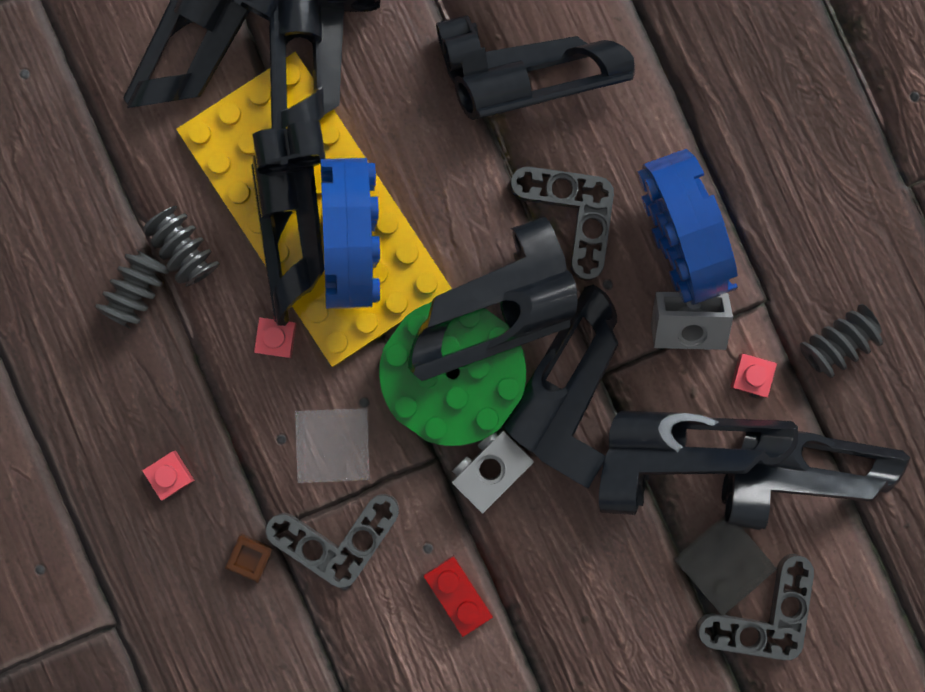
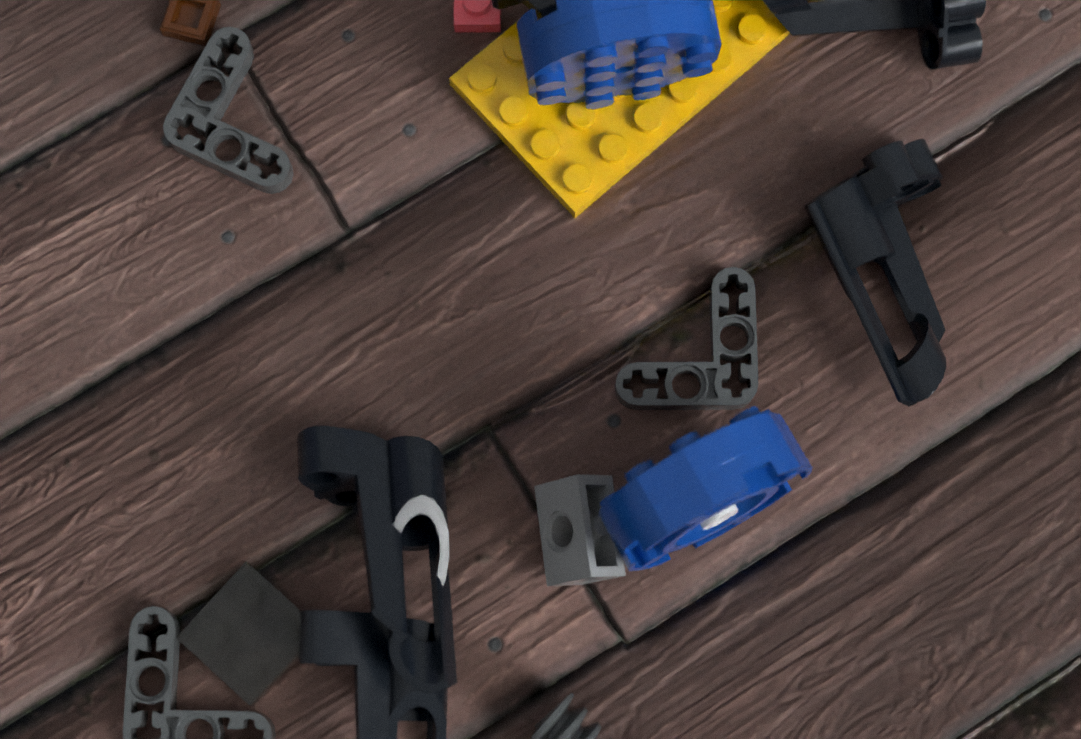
camera: 85 degrees right, 10 degrees down
clear tile [295,408,370,483] -> none
green piece [379,302,526,446] -> none
black panel [408,217,578,381] -> none
red plate [424,555,493,637] -> none
light grey brick [452,430,534,514] -> none
black panel [503,284,619,489] -> none
coral plate [730,353,777,398] -> none

